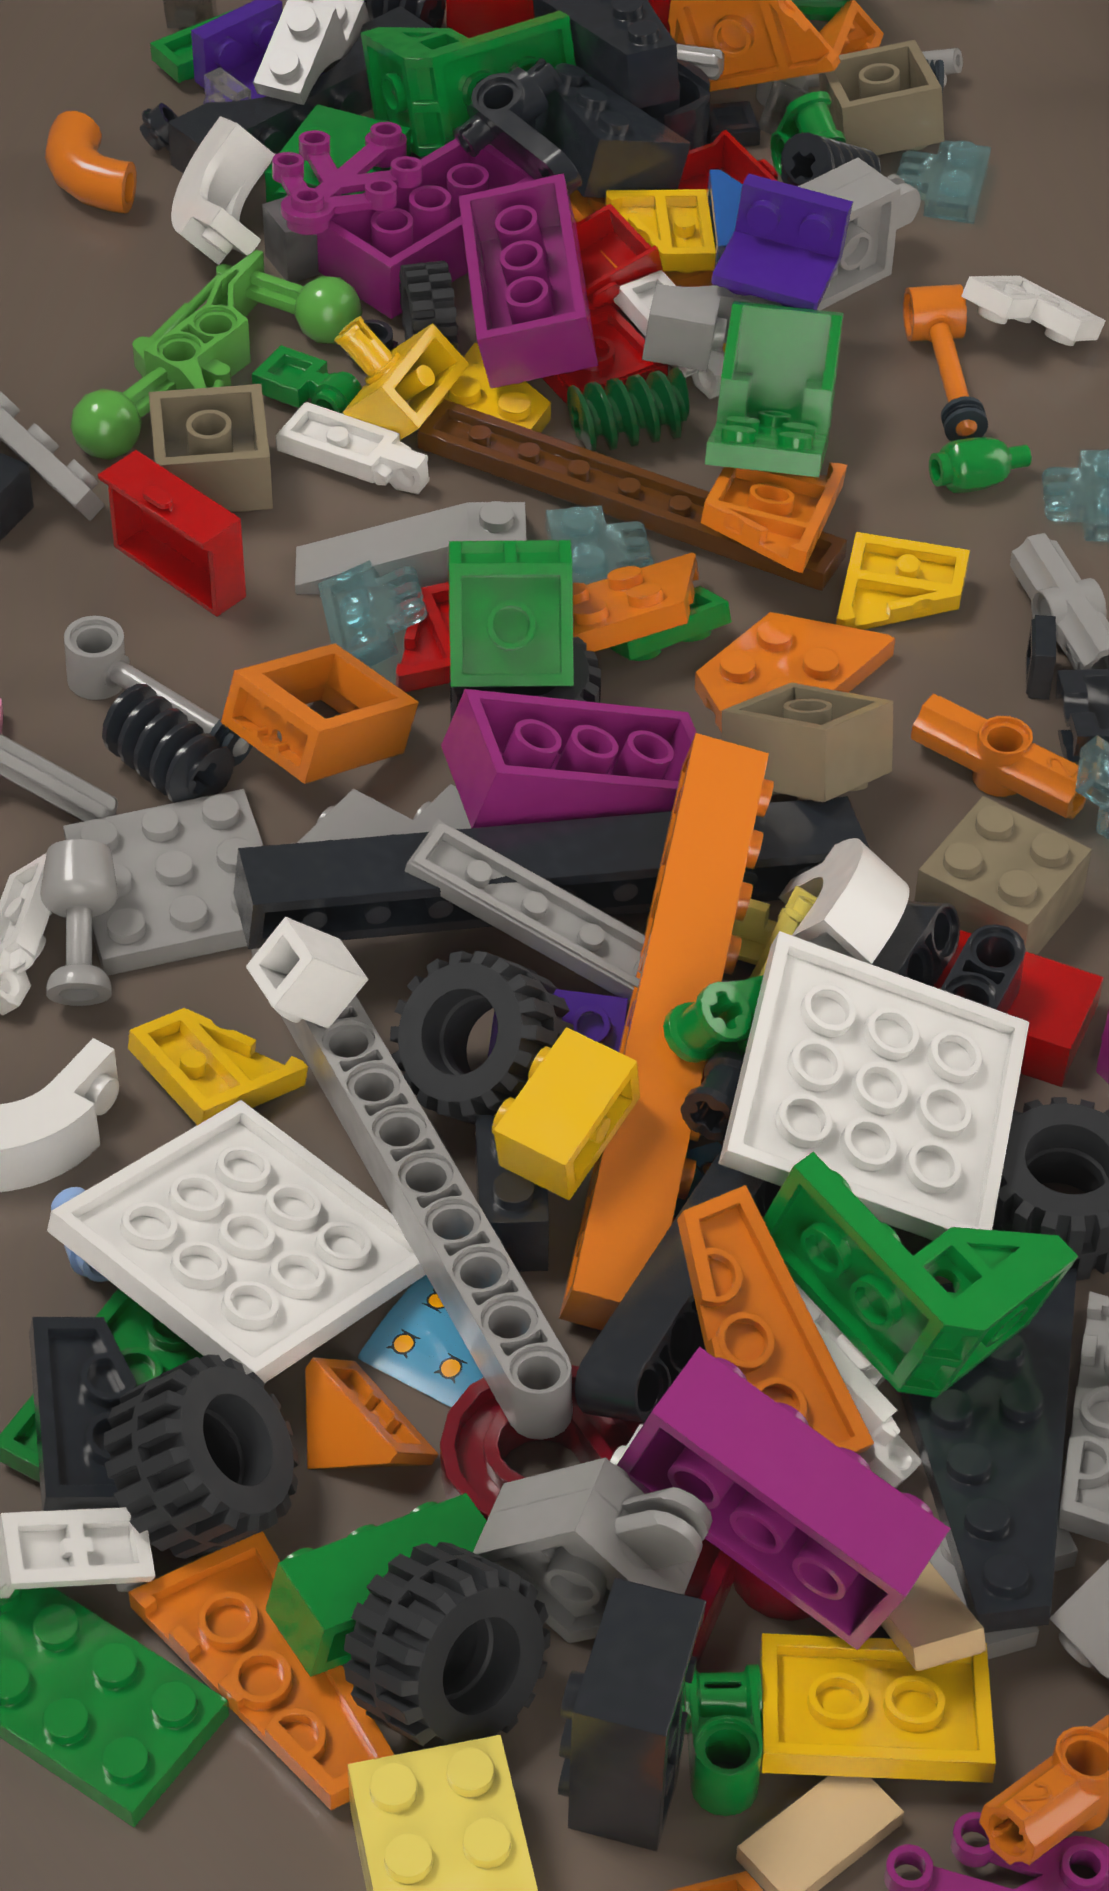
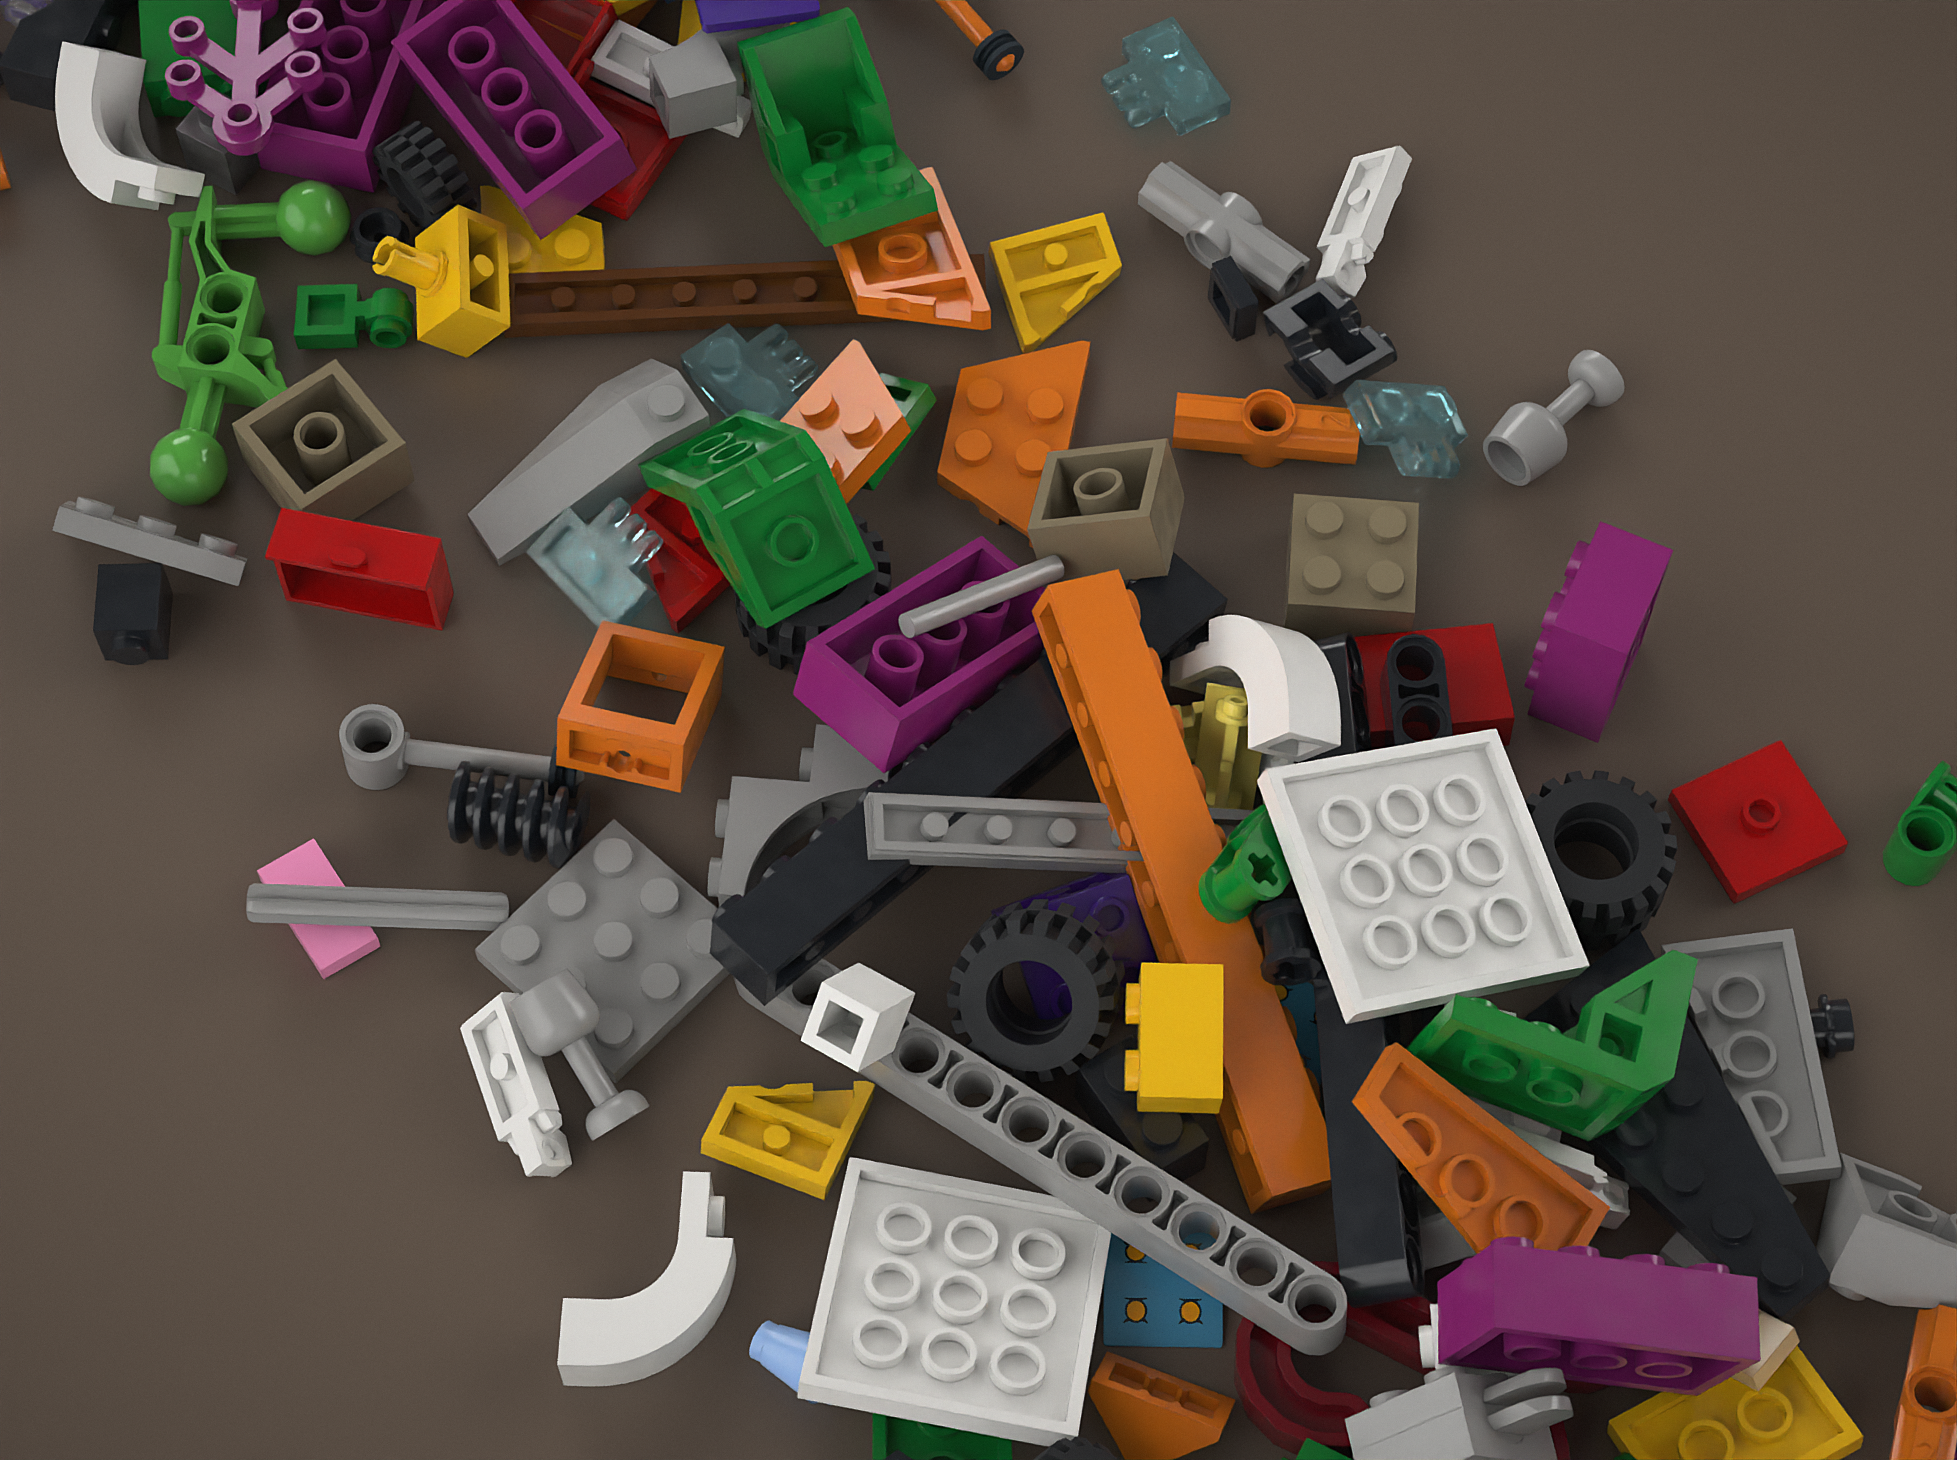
camera: 30 degrees left, 15 degrees up
white hinge [275,402,430,494] -> none
dark green piece [567,367,690,452] -> none
green plant [929,437,1032,494] -> none
none -> light grey bar [899,555,1064,638]

